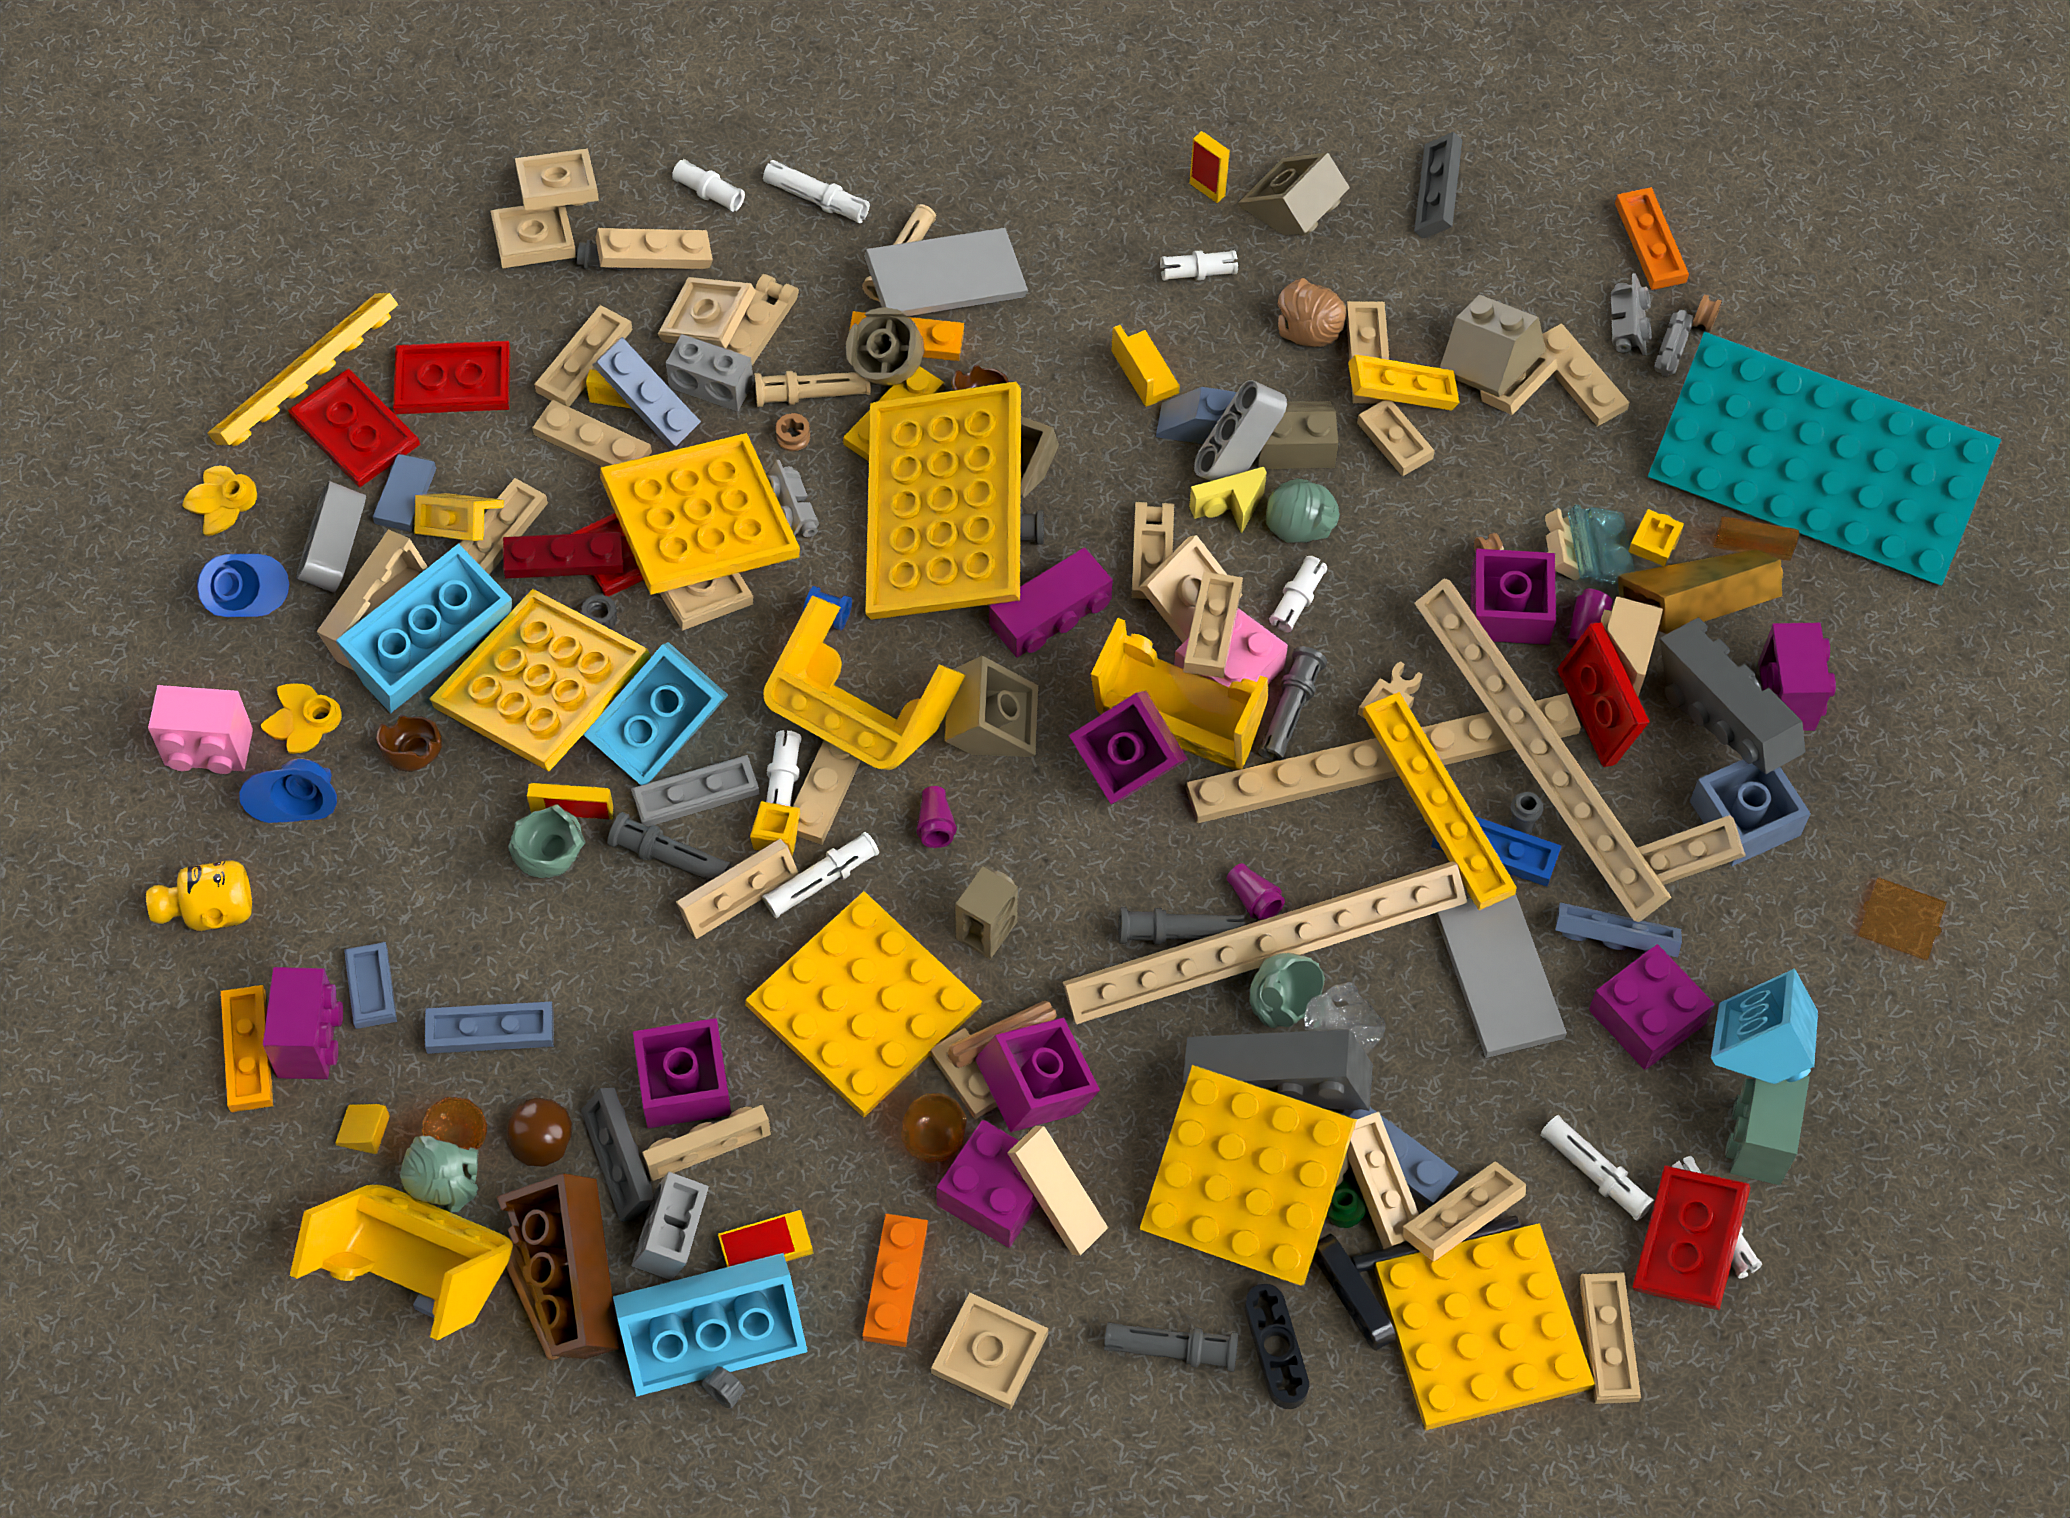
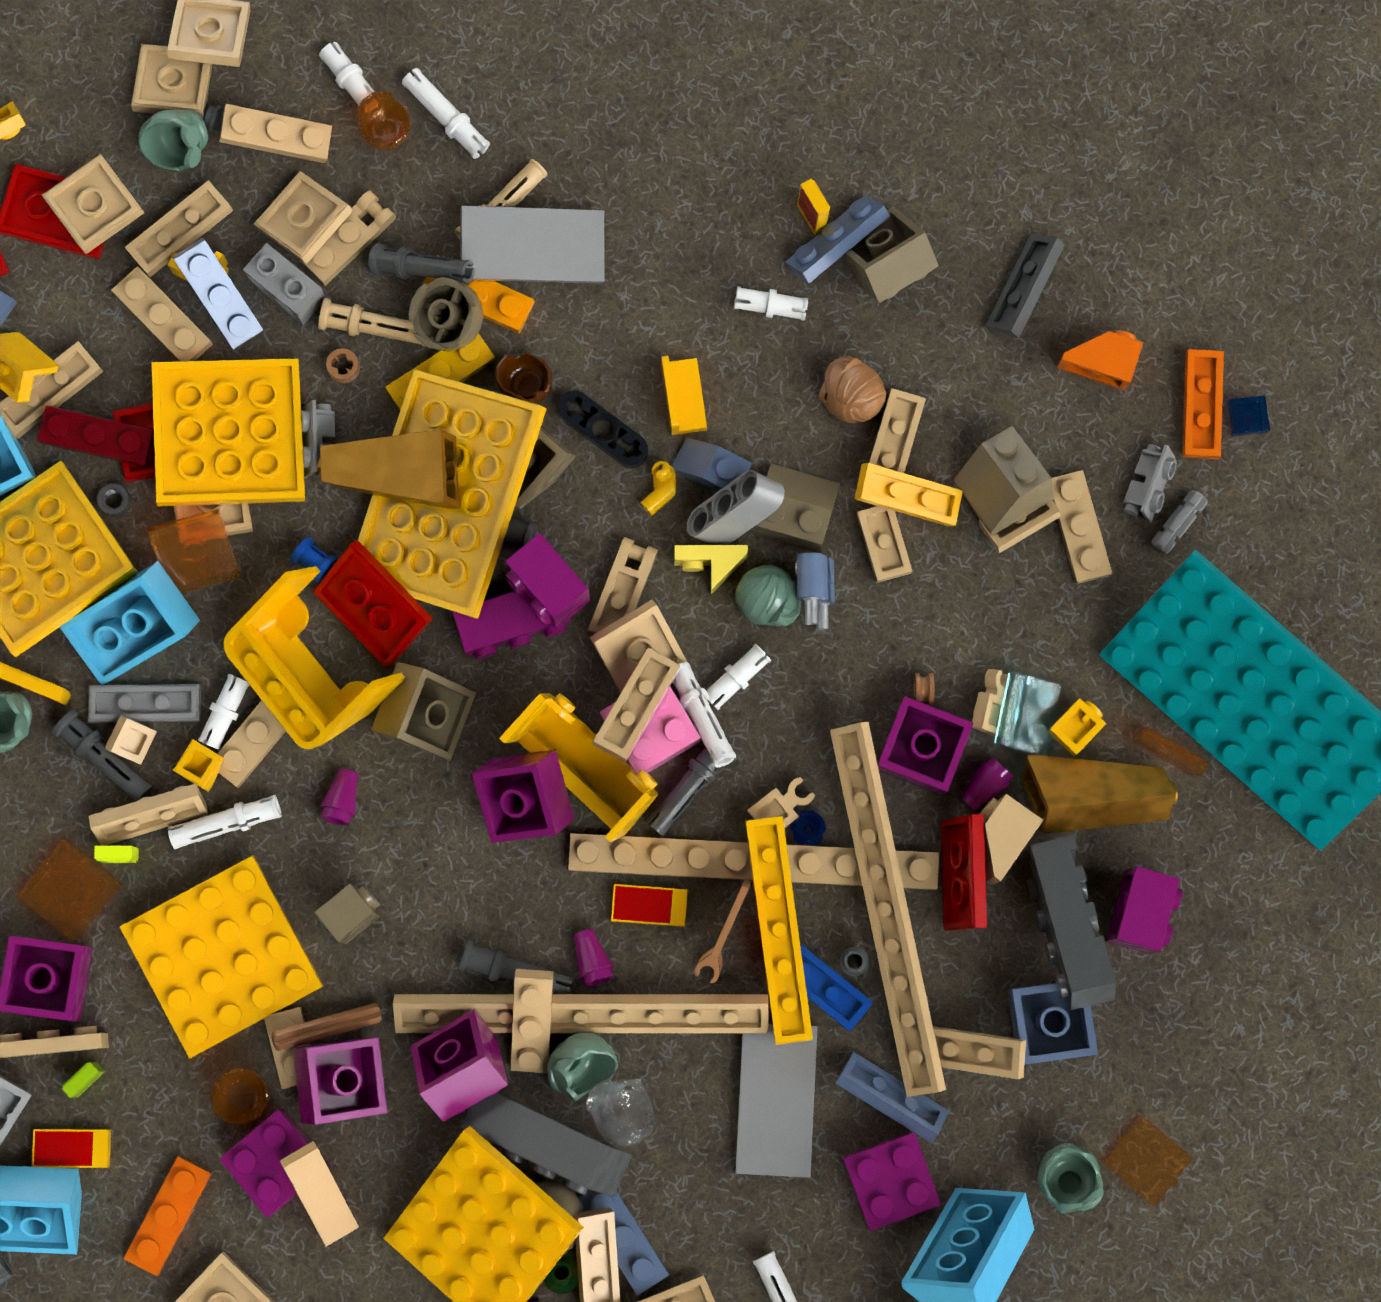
camera: 15 degrees right, 20 degrees up
medium nougat bush [1692,294,1722,332] -> none
none -> clear orange tile [16,838,123,943]
none -> tan plate [42,154,144,254]
none -> lime tile [62,1062,106,1098]
none -> neon yellow tile [94,846,139,863]
none -> tan plate [105,715,157,765]
none -> sand green hair [138,109,208,171]
none -> clear orange tile [148,509,241,594]
none -> red tile [312,540,433,669]
none -> pearl gold slope [318,429,459,509]
none -> clear orange hair [357,92,412,150]
none -> dark grey pin [368,243,475,284]
none -> magenta brick [410,1009,508,1122]
none -> magenta brick [505,533,590,629]
none -> tan plate [511,969,554,1073]
none -> black beam [558,391,648,468]
none -> red tile [611,884,688,927]
none -> yellow arm [640,461,676,516]
none -> white pin [673,662,736,767]
none -> medium nougat flag [695,879,752,984]
none -> sand blue plate [785,195,890,284]
none -> clear blue plate [790,810,826,846]
none -> sand blue piece [795,553,835,630]
none -> sand green hair [1037,1143,1104,1214]
none -> orange slope [1057,330,1144,391]
none -> clear blue tile [1228,396,1270,436]

